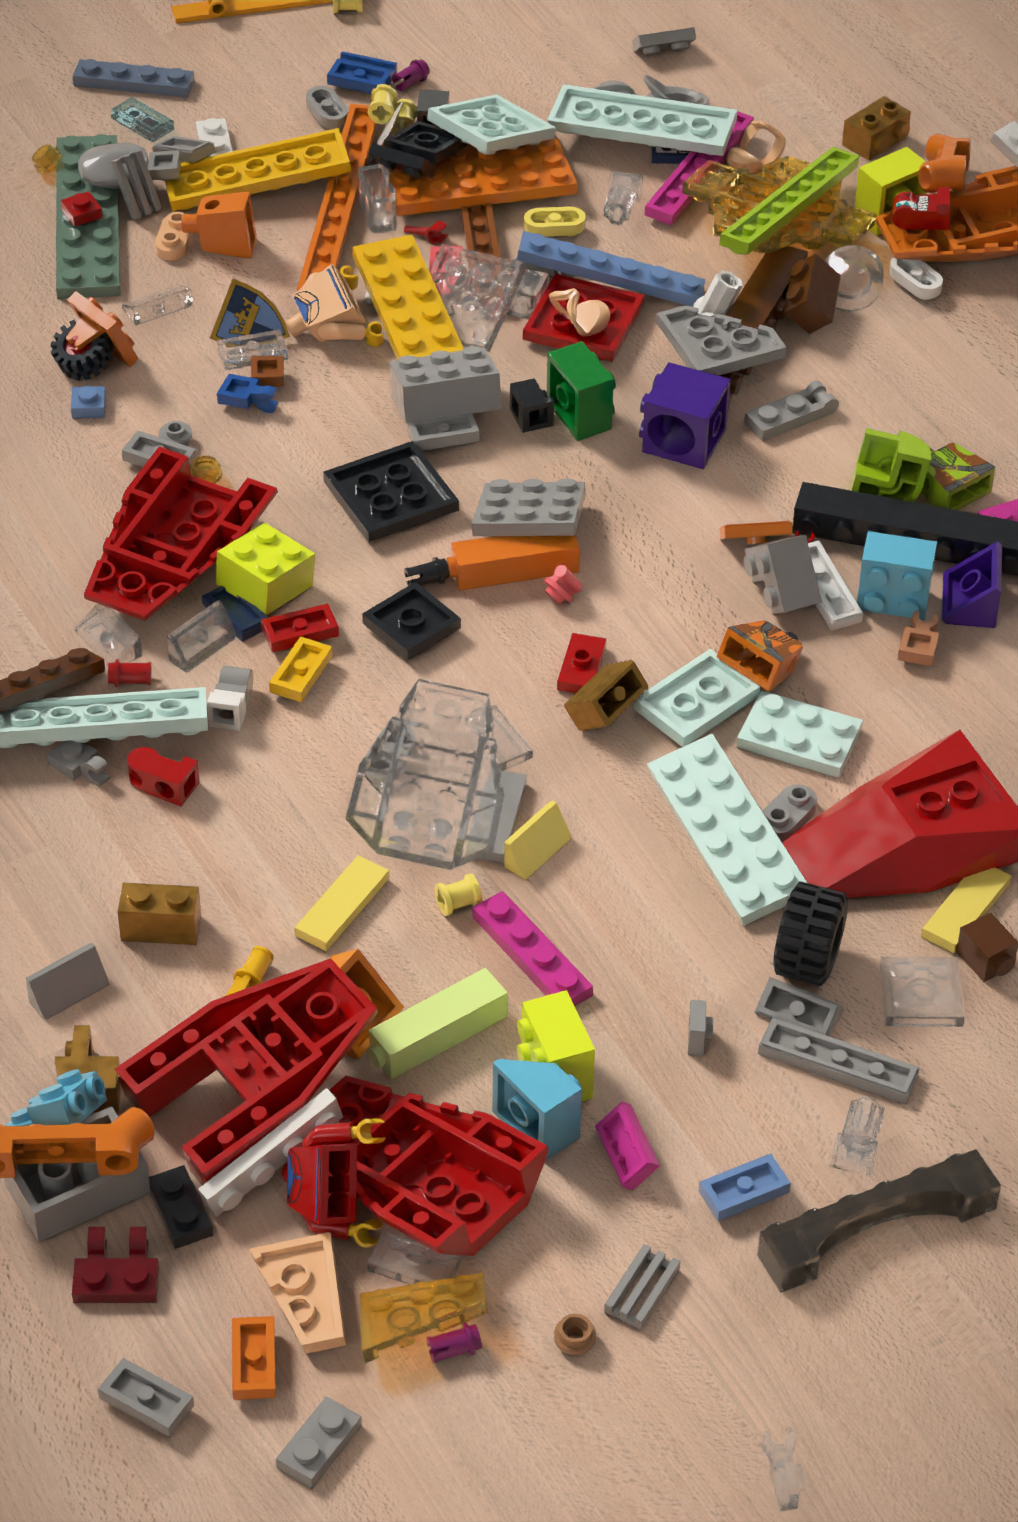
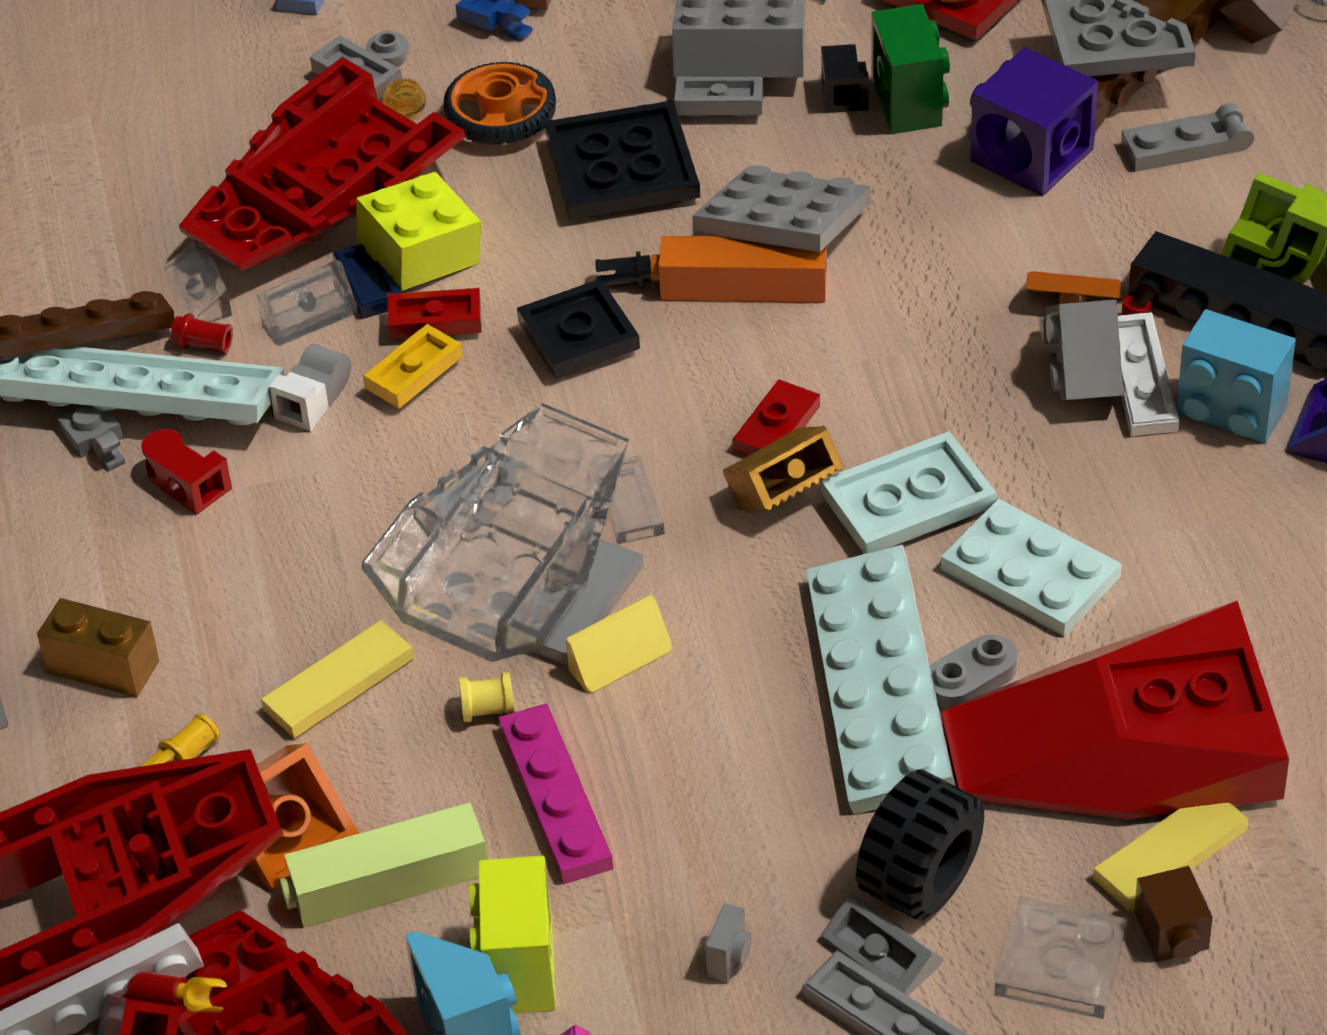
camera: 20 degrees right, 0 degrees up
coral plate [544,565,582,604] -> none
orange torso [716,620,803,692] -> none
nougat plate [897,611,940,667] -> none
none -> orange wheel [443,62,556,145]

